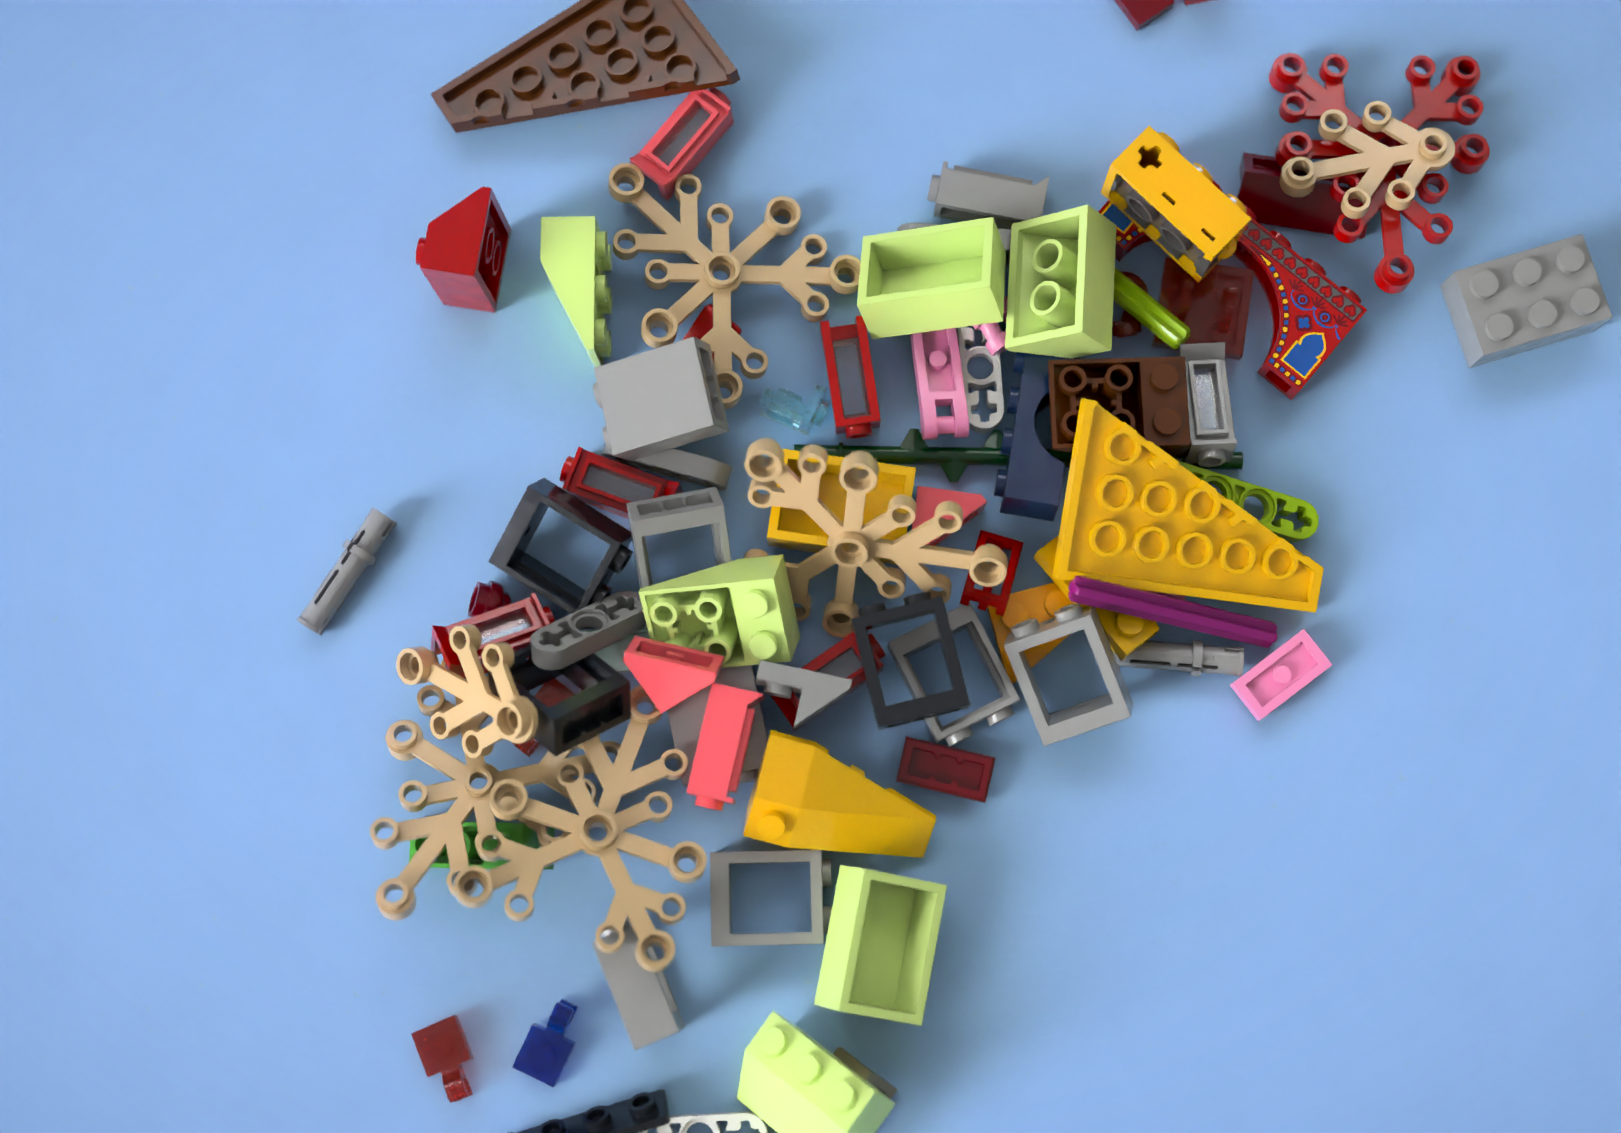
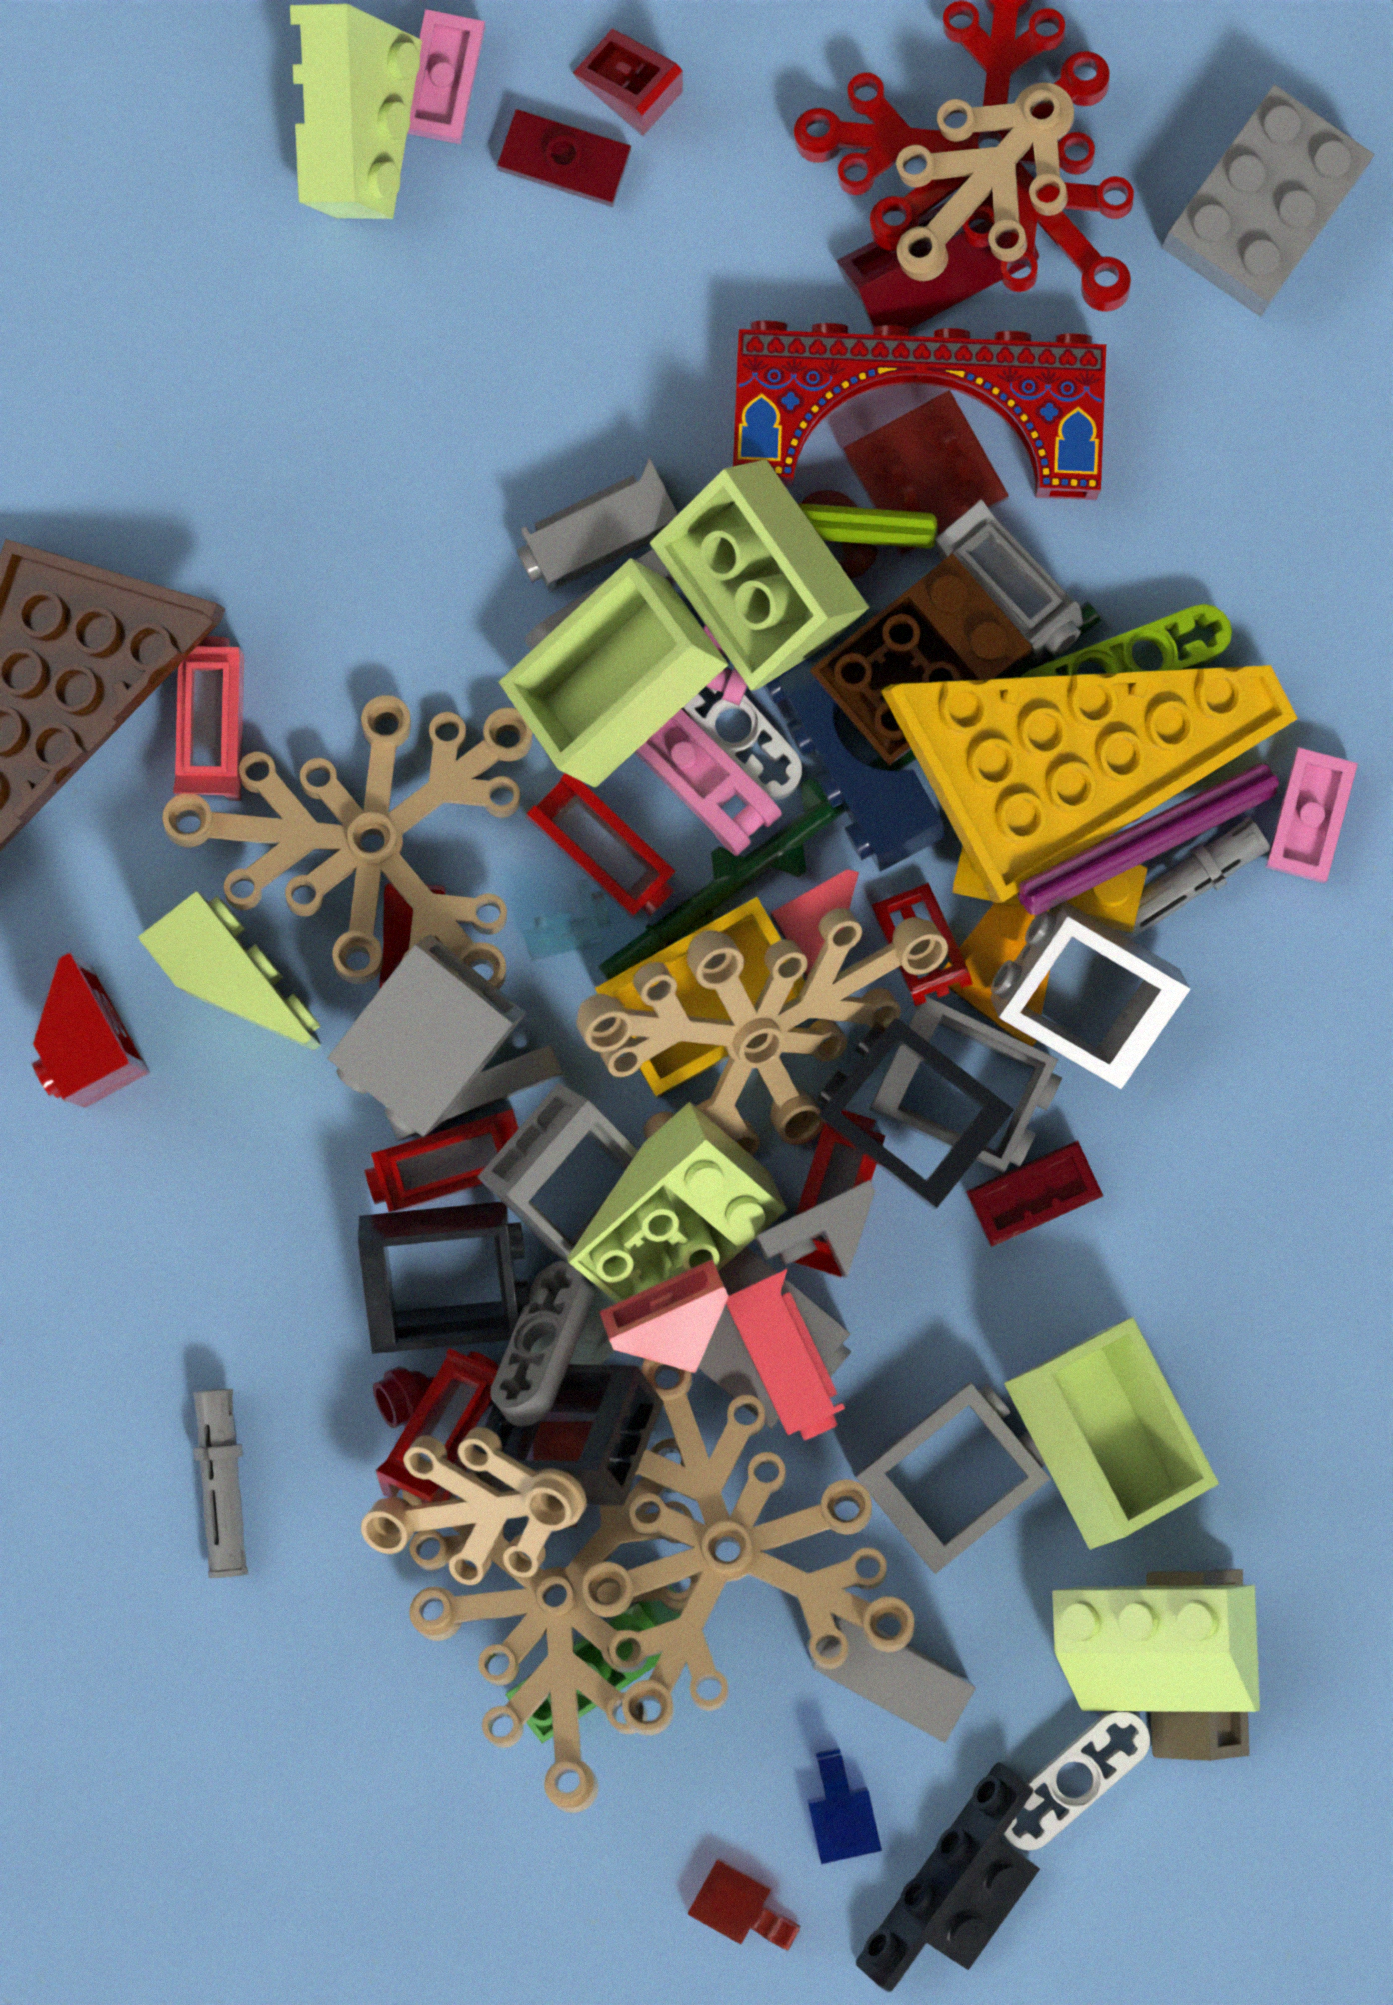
camera: 45 degrees left, 5 degrees up
yellow wedge [743,730,936,858] -> none
yellow piece [1101,126,1251,283] -> none

